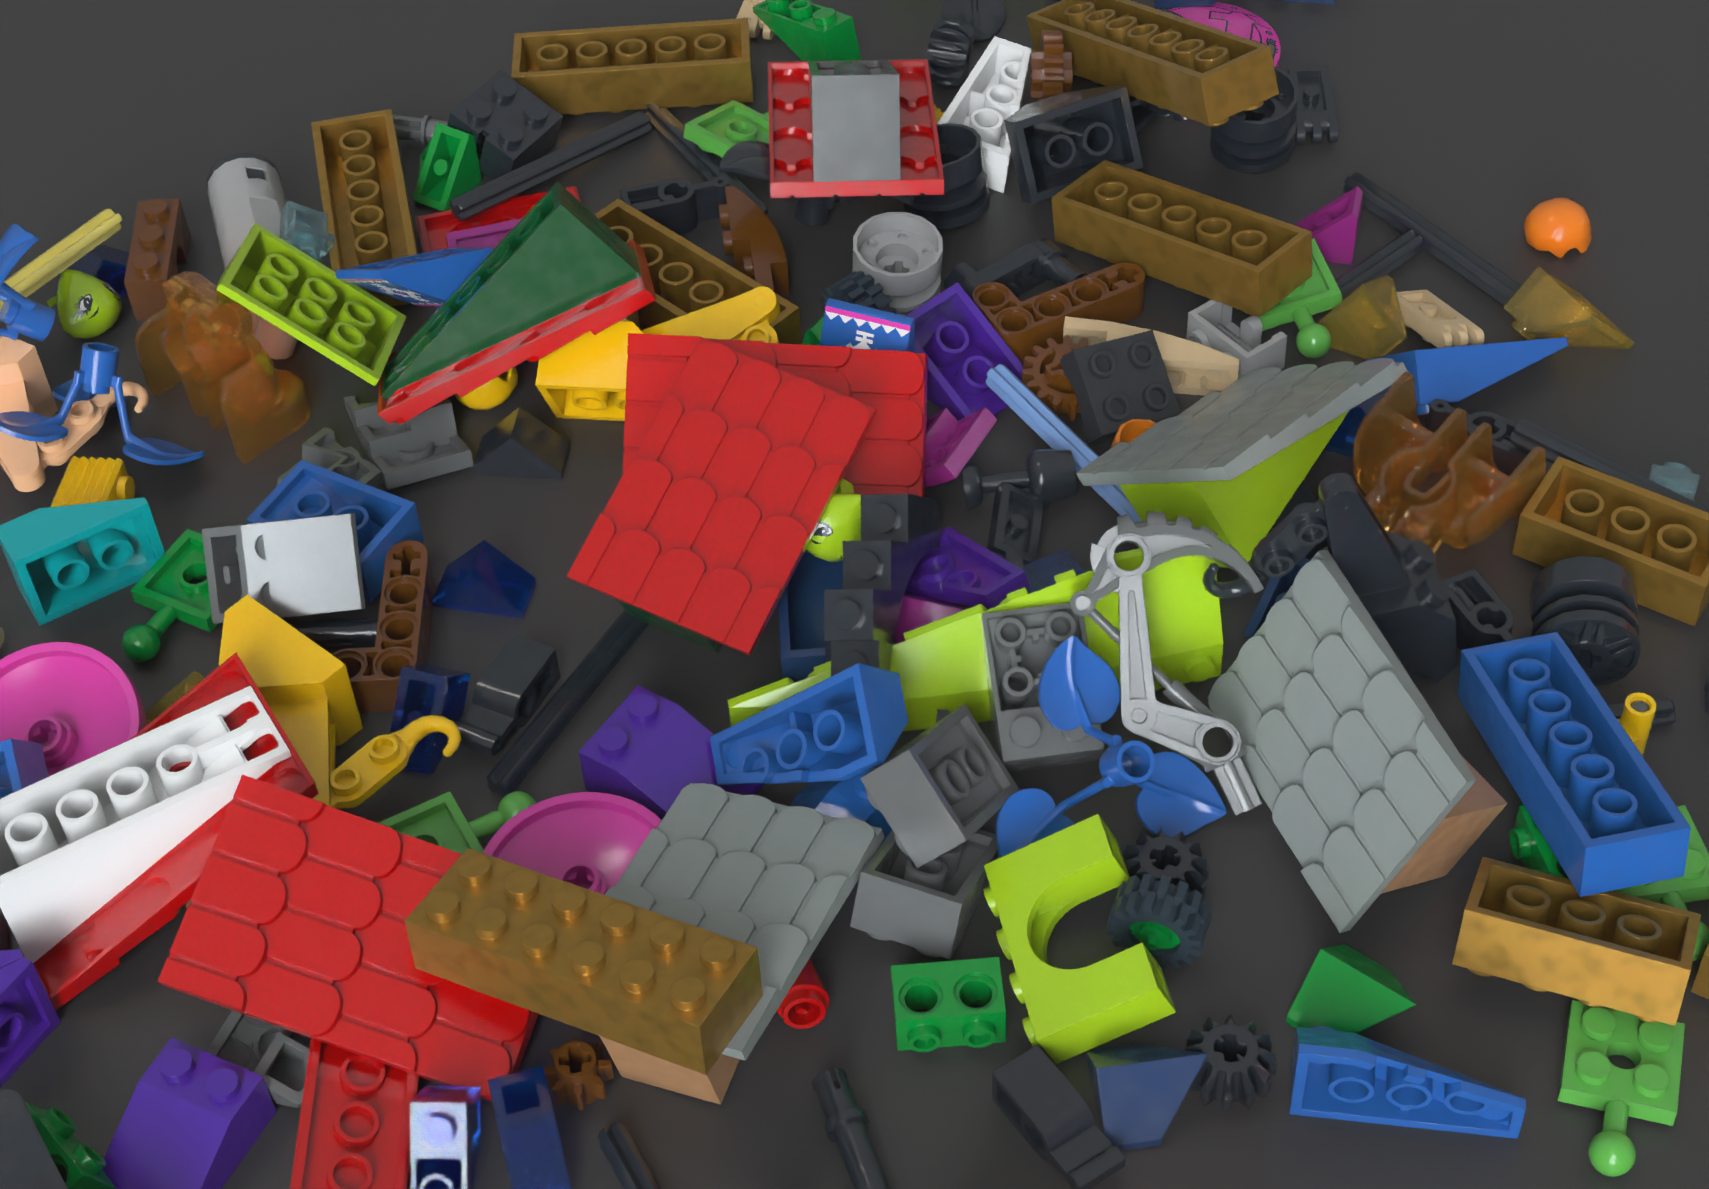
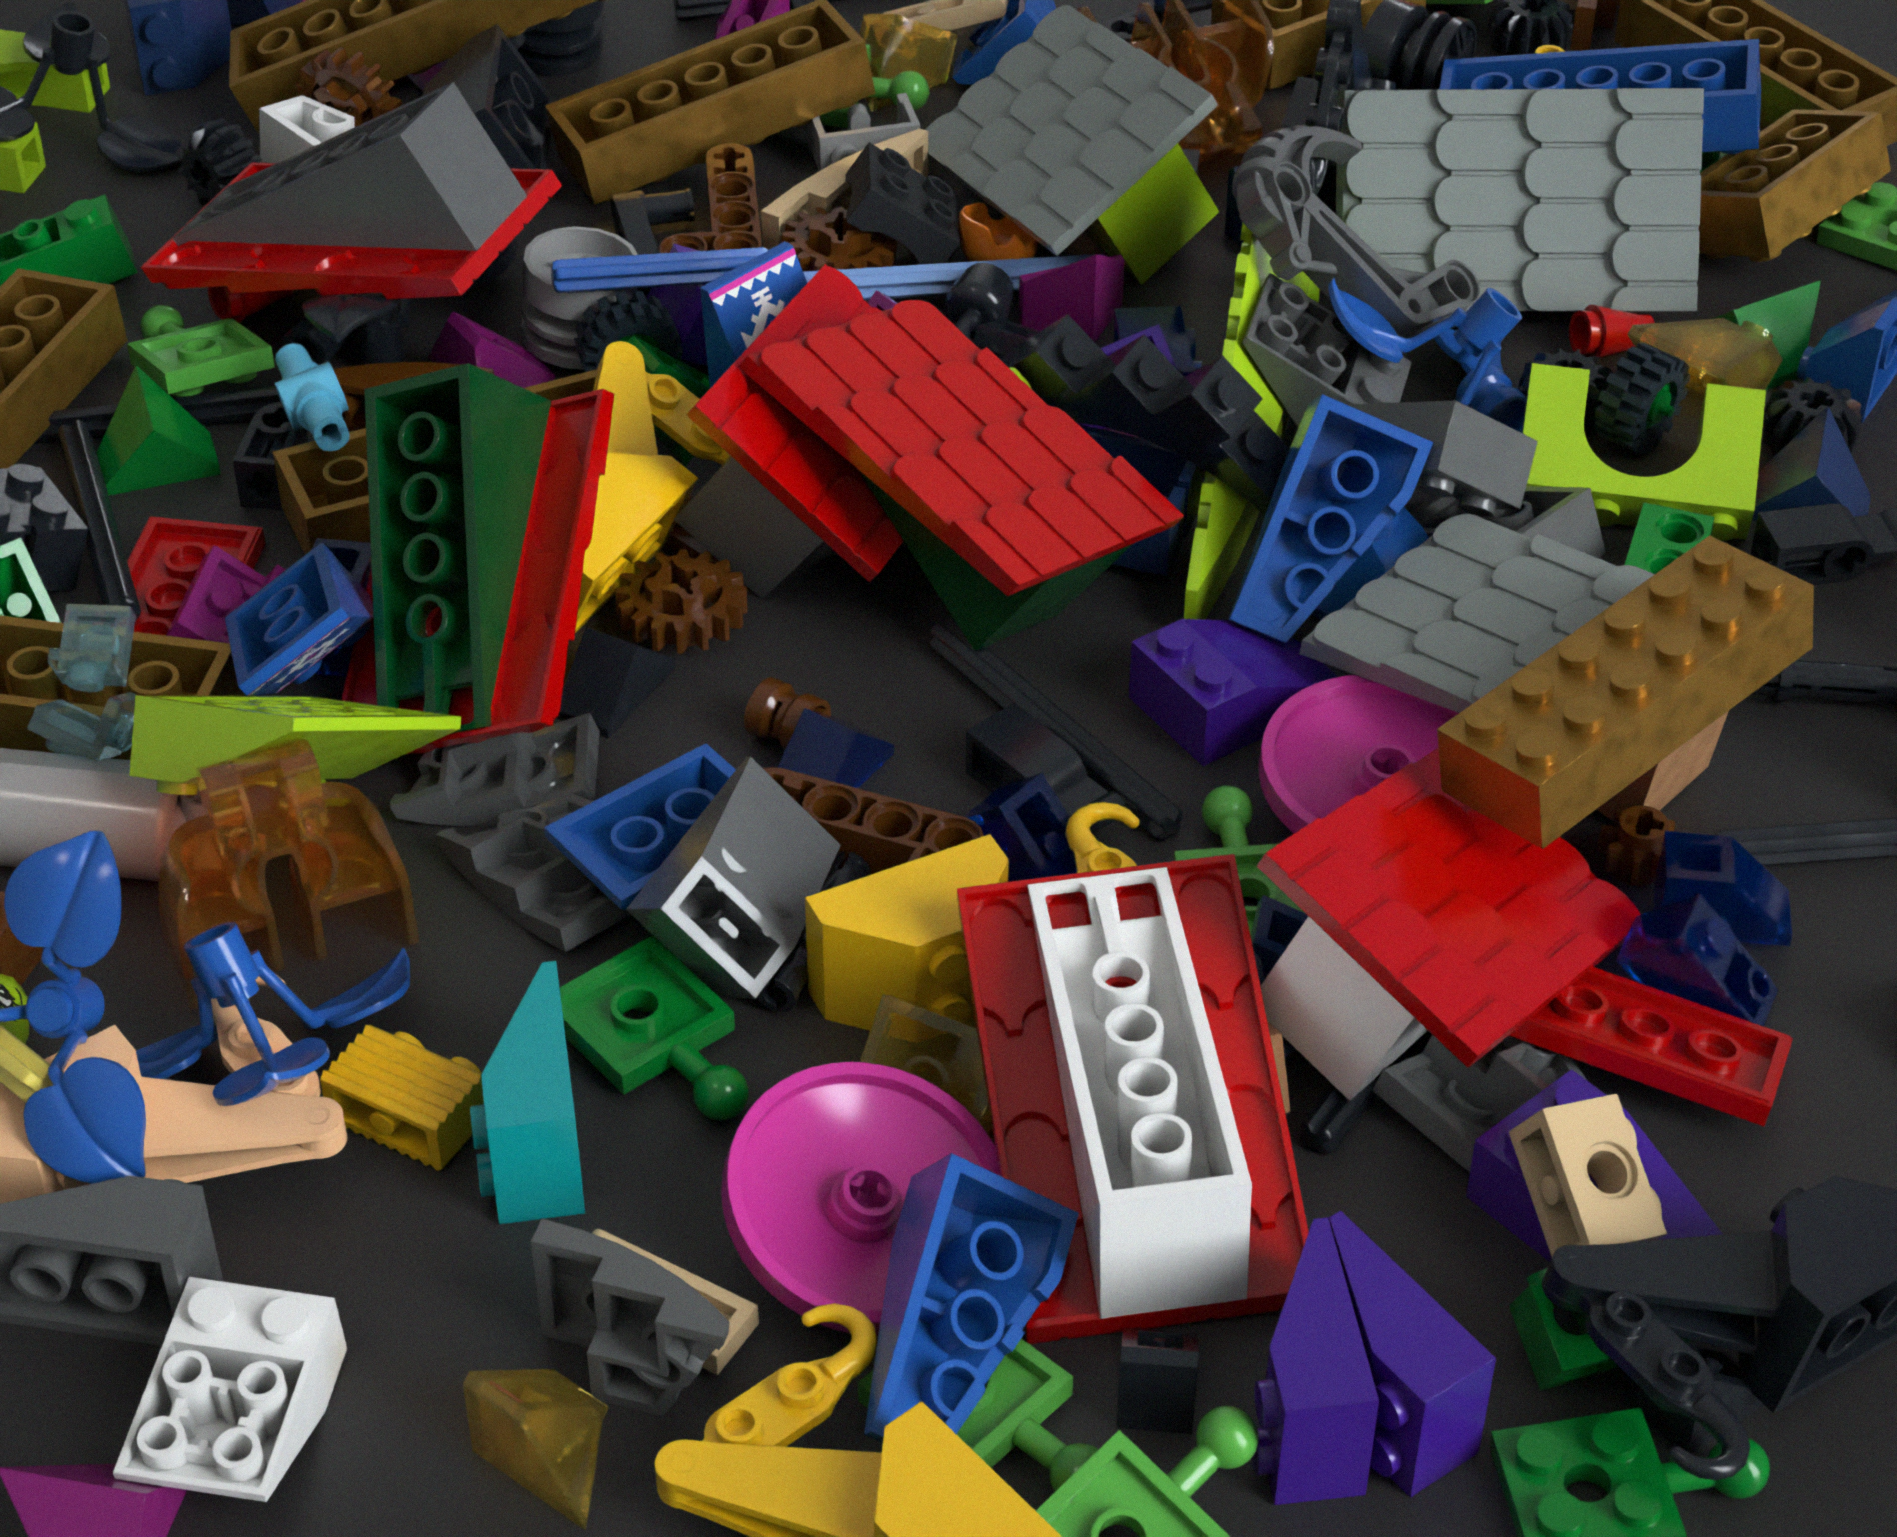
camera: 70 degrees left, 5 degrees down
none -> clear light blue bracket [47,604,136,692]
none -> green slope [97,365,221,496]
none -> medium azure pin [274,343,350,452]
none -> magenta slope [428,311,556,388]
none -> blue axle [551,247,768,293]
none -> reddish brown gear [615,549,748,654]
none -> reddish brown wheel [744,677,831,758]
none -> magenta slope [1019,254,1125,342]
none -> blue wheel [1455,365,1527,433]
none -> tan brick [1509,1094,1667,1257]
none -> red cone [1569,305,1656,357]
none -> clear yellow slope [1627,318,1783,397]

